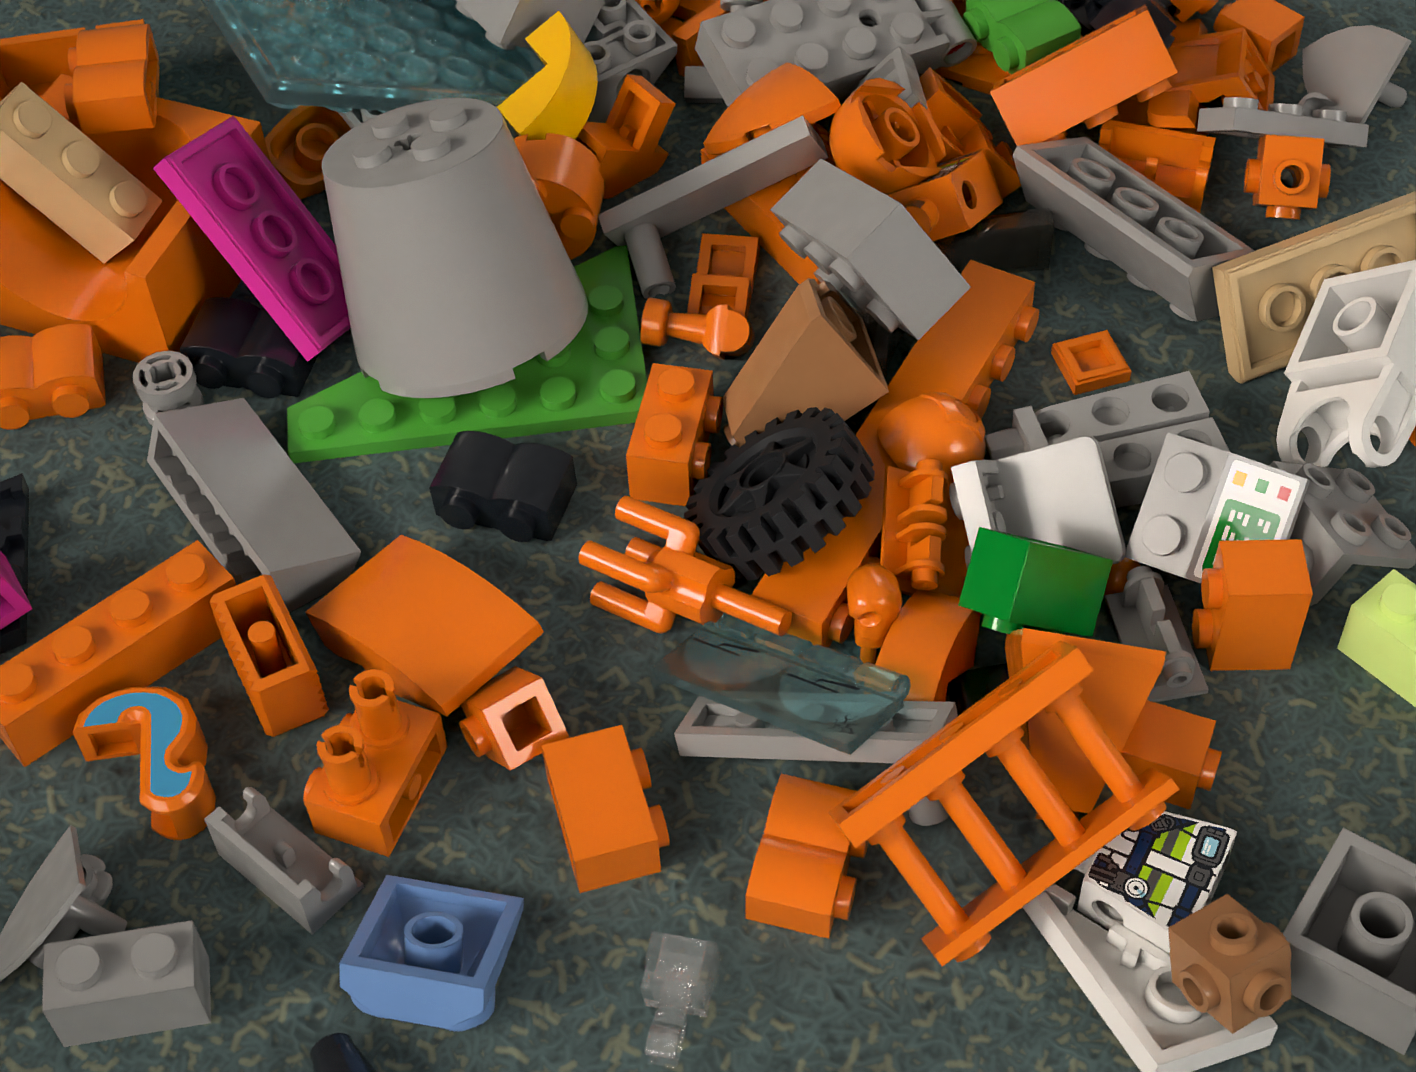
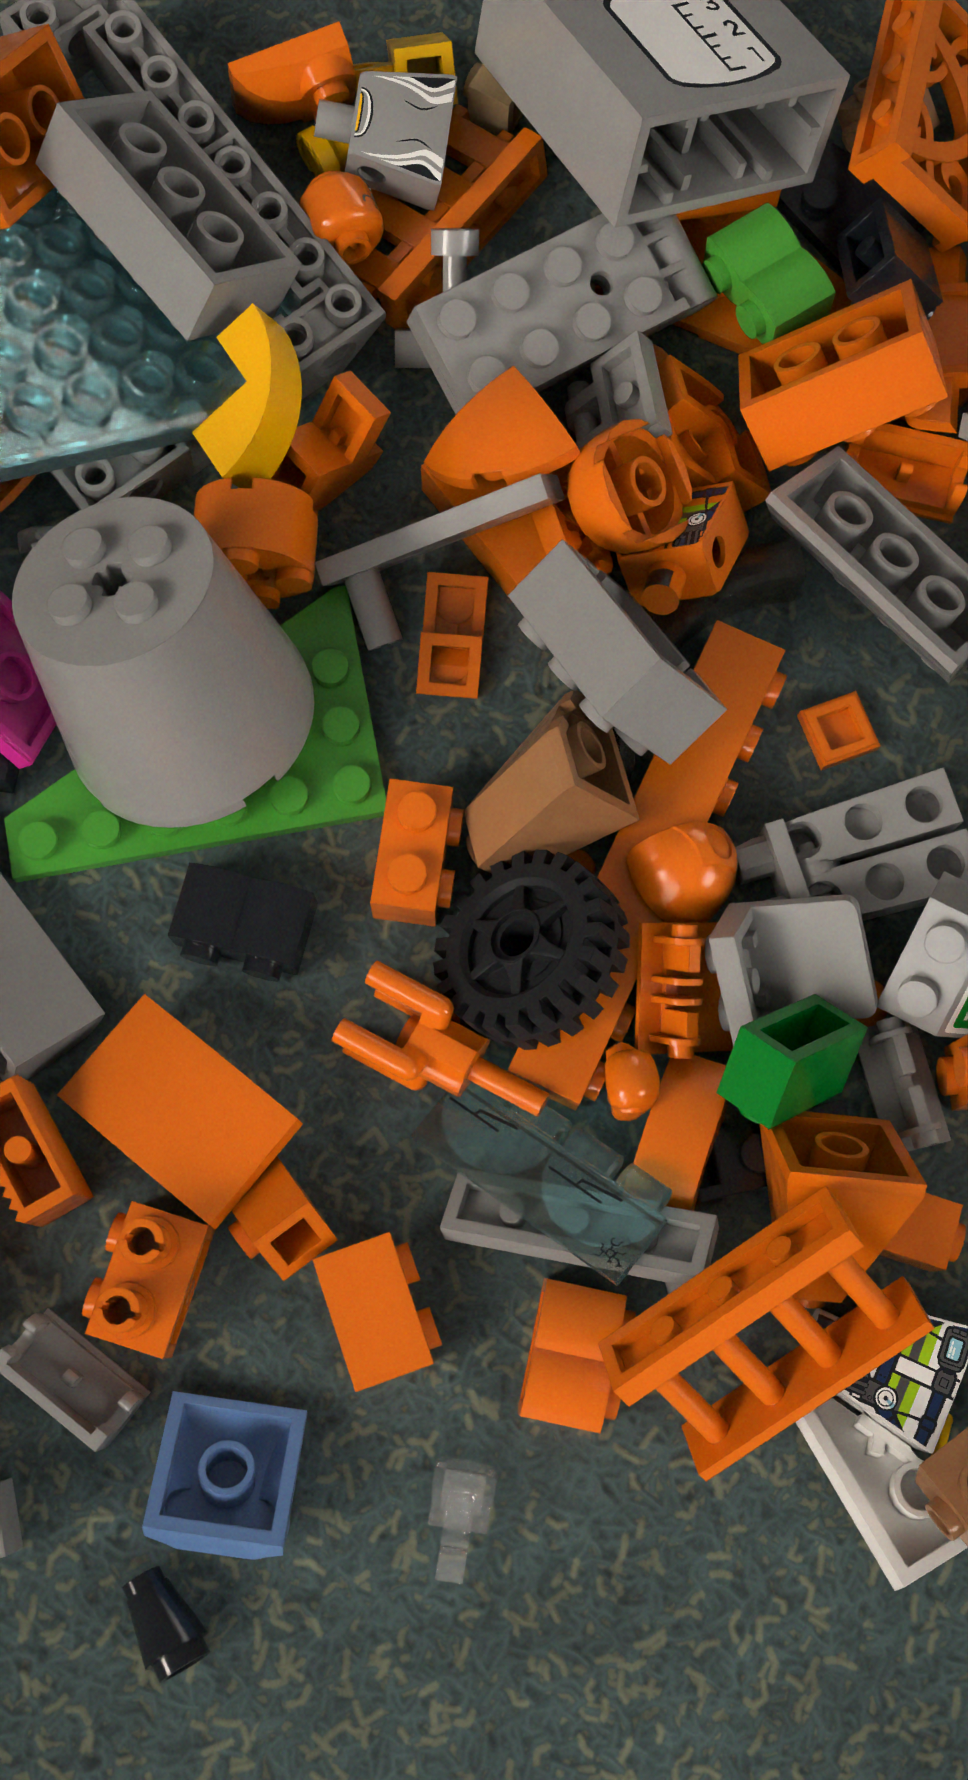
camera: 10 degrees left, 25 degrees up
orange leg [640,297,755,360] -> none

